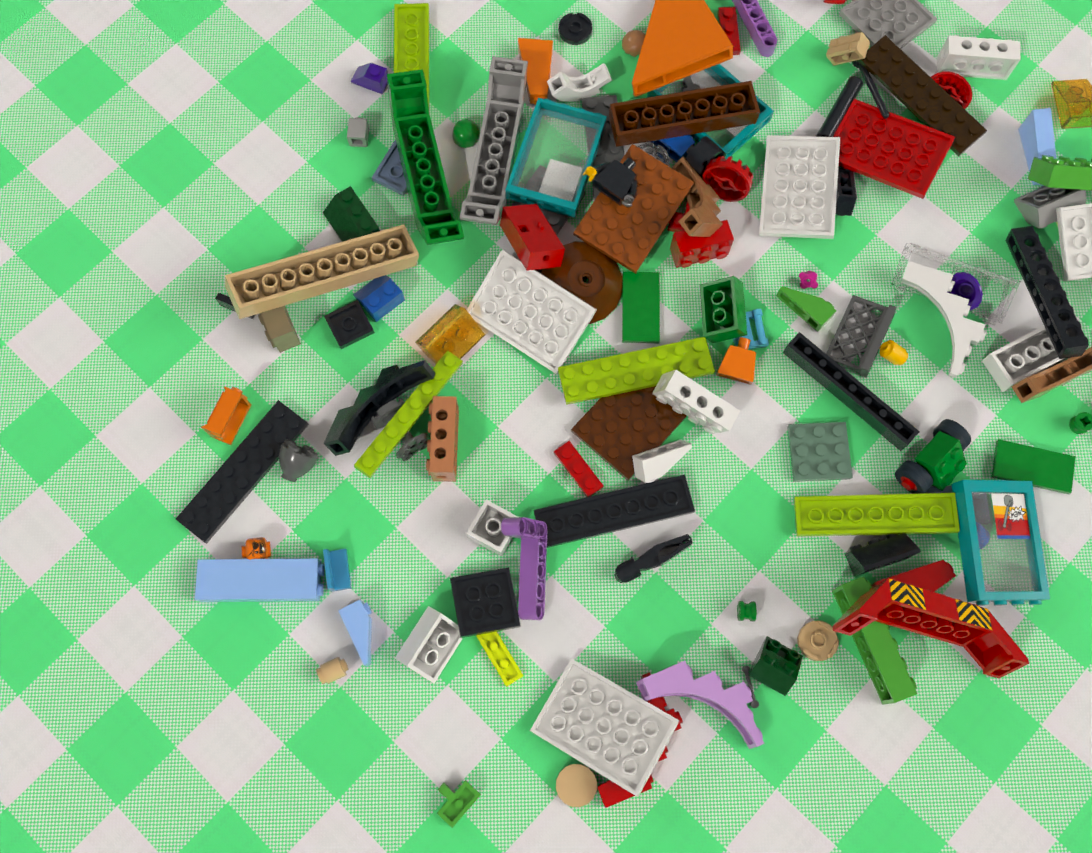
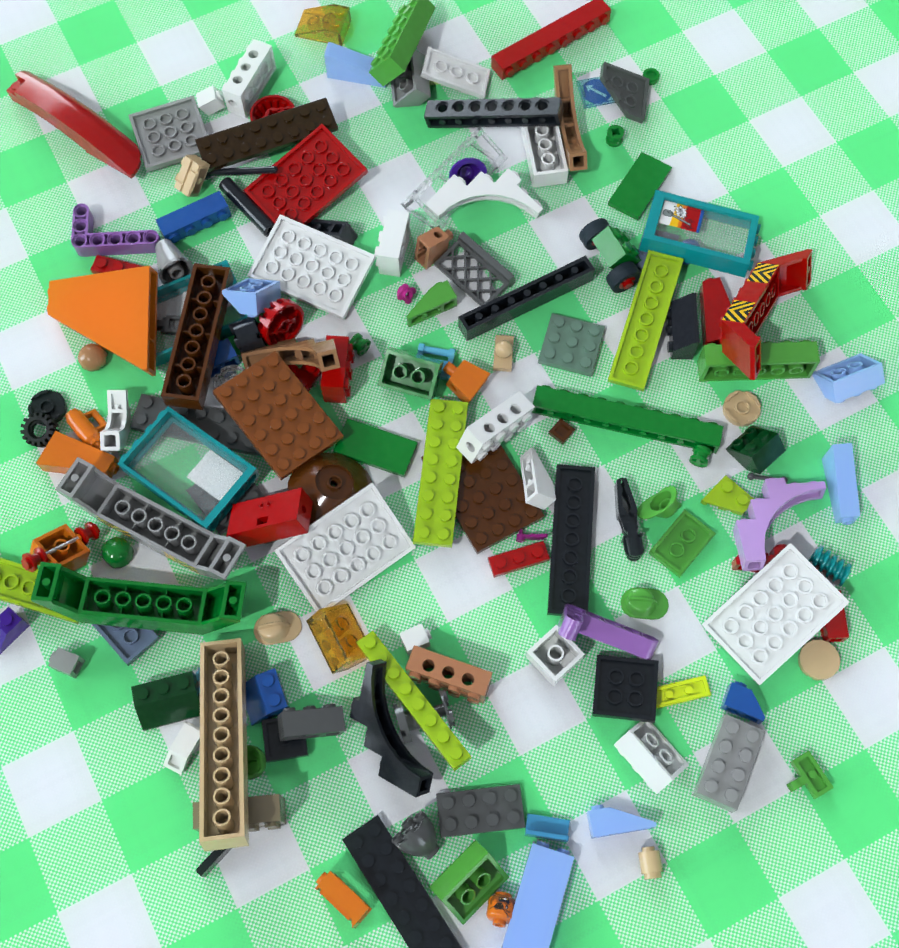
camera: 70 degrees left, 5 degrees down
black torso [583,158,638,207] -> none
yellow brick [879,340,908,365] -> none
none -> black tyre [20,412,59,448]
none -> orange brick [21,522,100,572]
none -> orange piece [65,408,107,450]
none -> light grey cone [155,239,193,284]
none -> blue brick [156,191,231,243]
none -> white slope [163,721,200,775]
none -> white brick [196,85,225,116]
none -> light blue slope [222,278,281,317]
none -> bright green hair [247,745,266,780]
none -> tan piece [254,611,302,645]
none -> dark grey brick [277,704,346,741]
none -> green wheel [350,333,371,356]
none -> white brick [375,209,411,277]
none -> white brick [399,623,432,656]
none -> nougat torso [414,227,454,270]
none -> bright green slope [429,840,509,925]
none -> dark grey plate [436,784,525,838]
none -> tan tile [493,335,514,372]
none -> magenta piece [516,529,548,543]
none -> green brick [532,385,724,454]
none -> reddish brown tile [548,418,575,445]
none -> bright green piece [621,587,669,620]
none -> bright green piece [637,486,681,520]
none -> bright green tile [648,509,716,578]
none -> light grey brick [692,714,765,813]
none -> lime wing [701,475,754,516]
none -> blue slope [720,681,765,724]
none -> teal piece [808,545,852,587]
none -> light blue slope [812,353,885,403]
none -> light blue slope [822,443,860,525]

